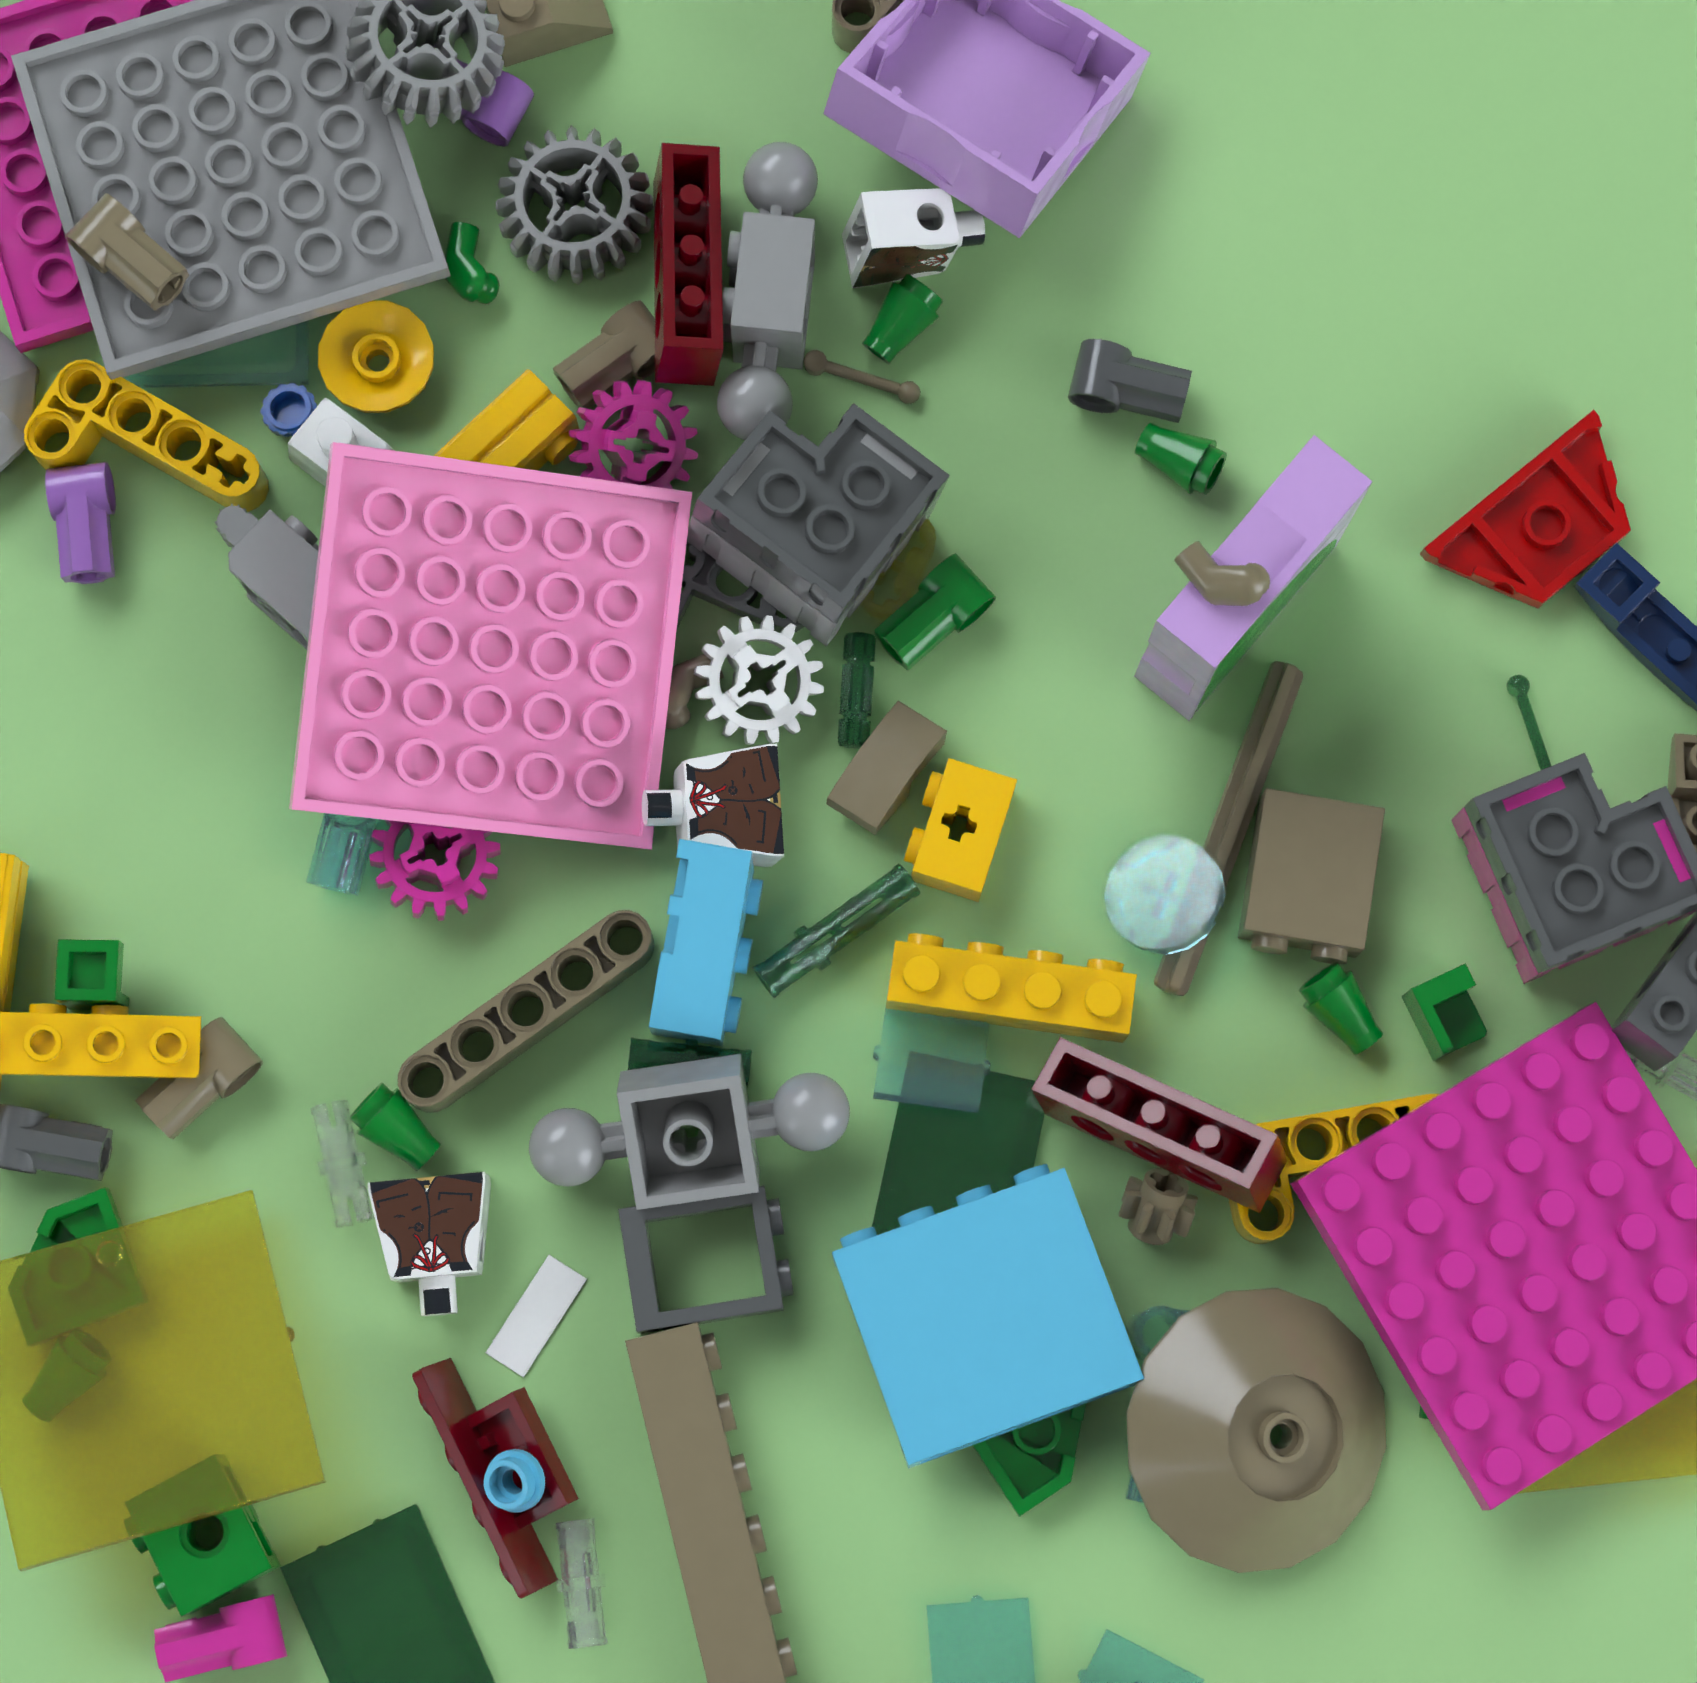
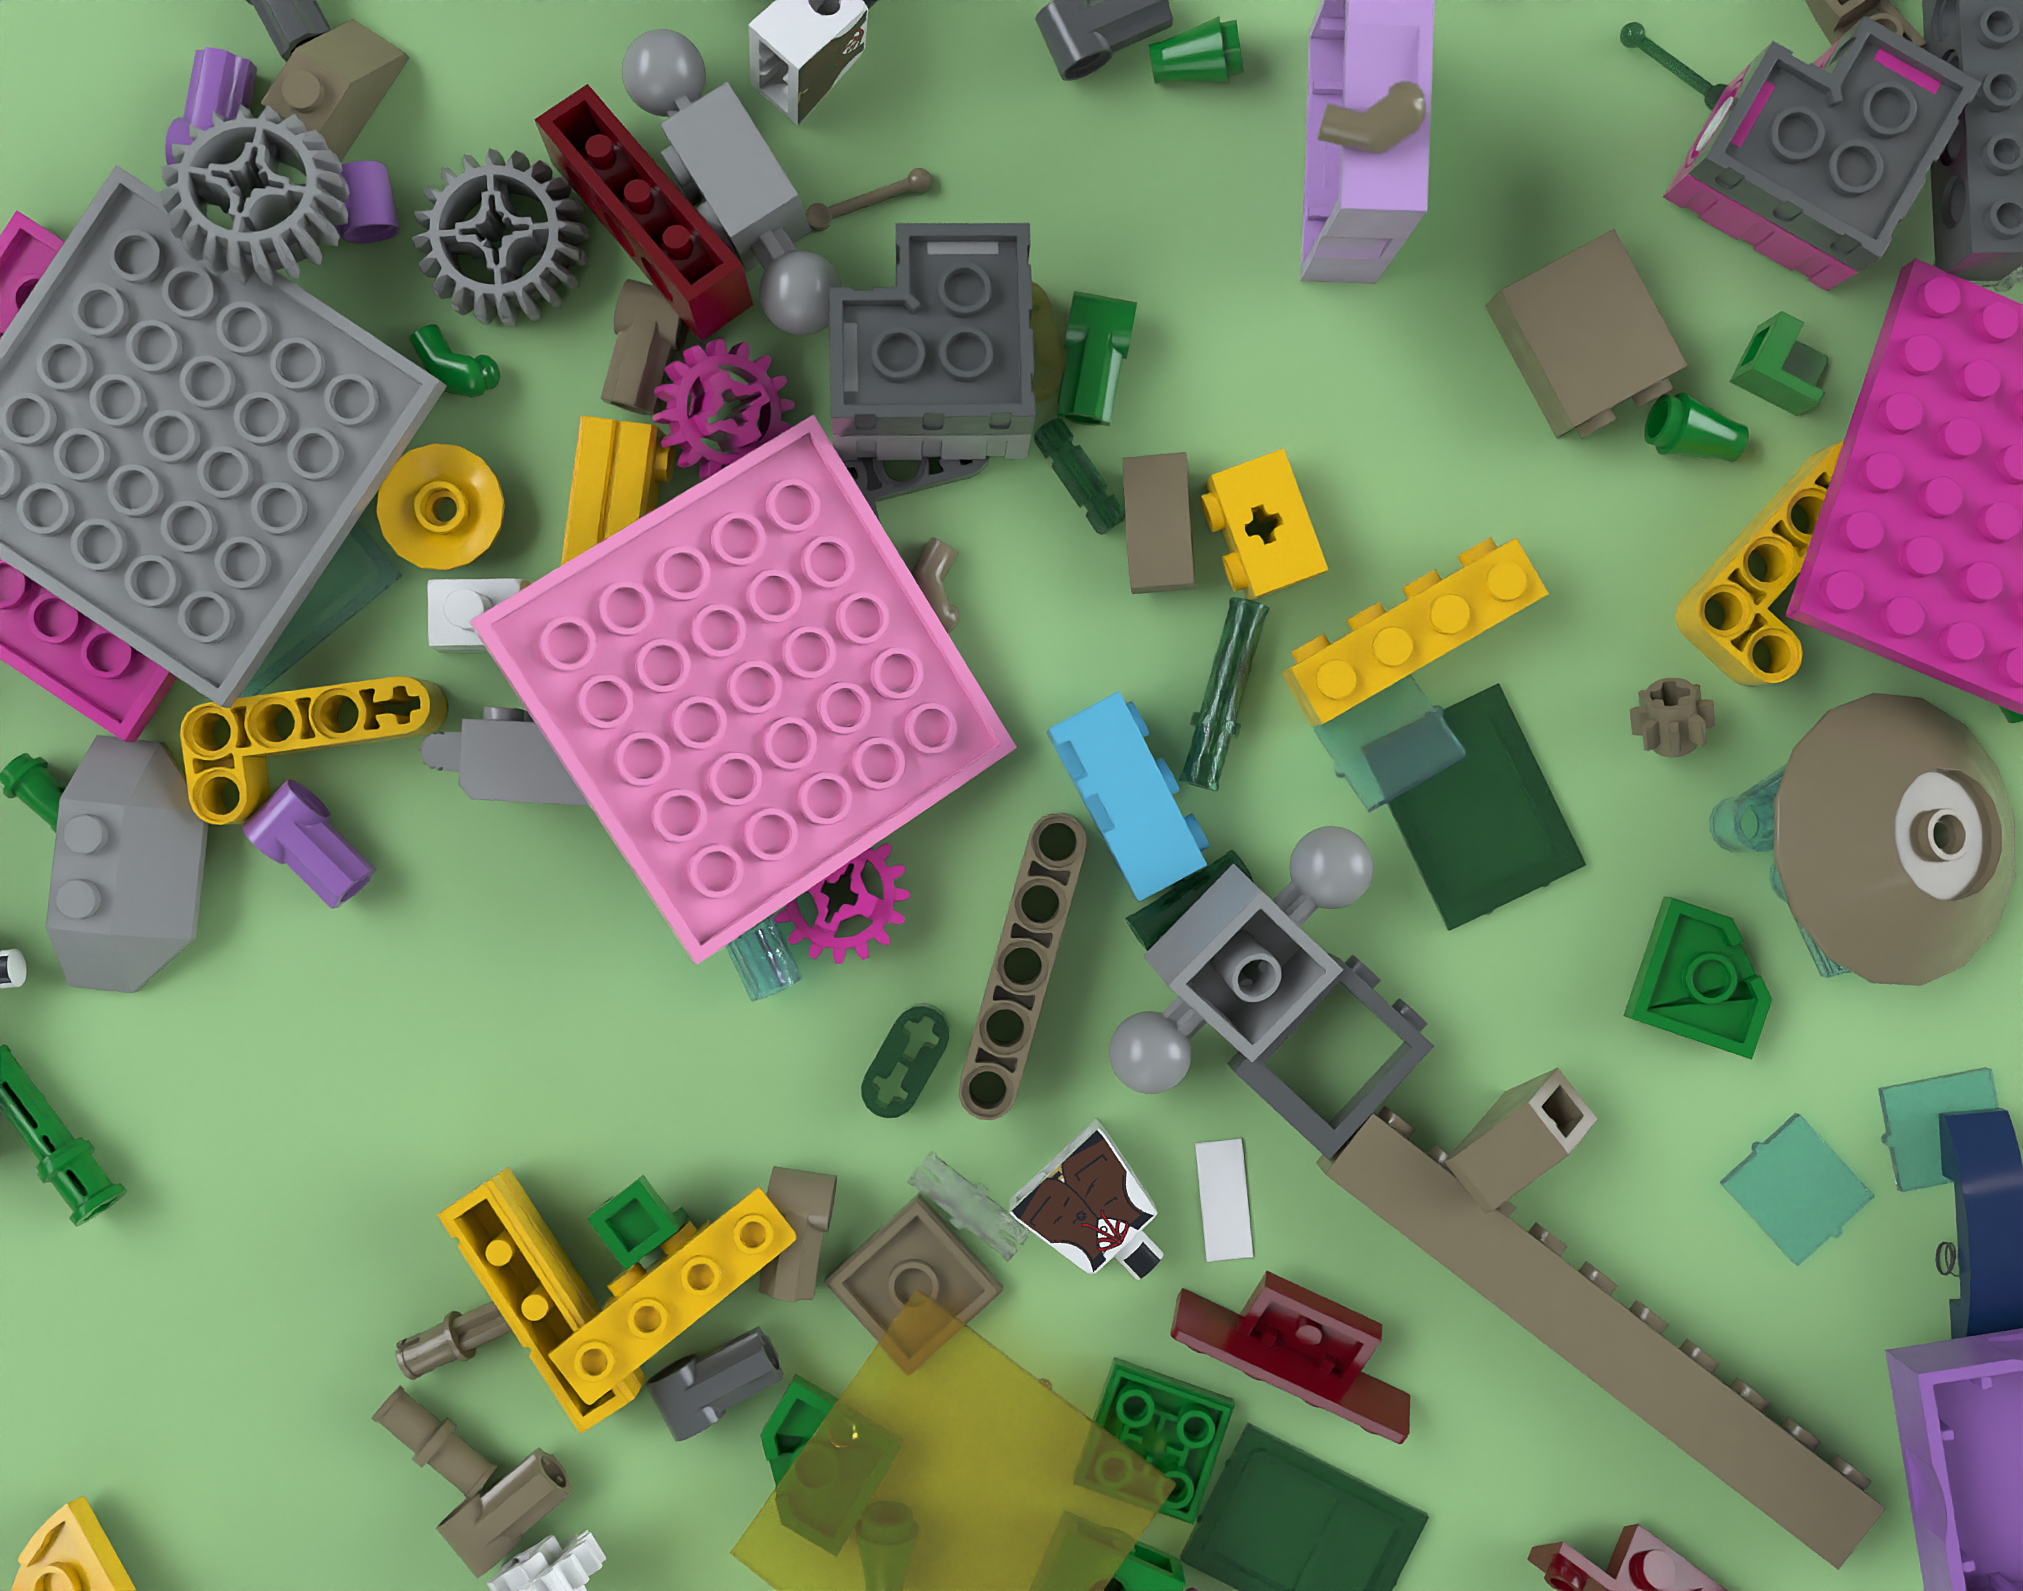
camera: 35 degrees left, 10 degrees up
dark tan piece [65,193,189,311] -> none
blue piece [260,383,317,437] -> none
green cone [349,1082,441,1171] -> none
medium azure plate [484,1449,545,1513] -> none
clear pin [555,1518,608,1649] -> none
torso [642,744,784,867] -> none
white gear [694,615,824,745] -> none
medium azure panel [832,1164,1144,1469] -> none
green cone [862,274,943,364] -> none
brick [1031,1037,1288,1213] -> none
clear light blue tile [1104,834,1226,955] -> none
dark tan axle [1154,661,1303,996] -> none
none -> dark tan tile [824,1193,1003,1376]
none -> clear green beam [861,1003,950,1118]
none -> green tile [1073,1357,1235,1525]
none -> dark tan slope [1444,1067,1598,1213]

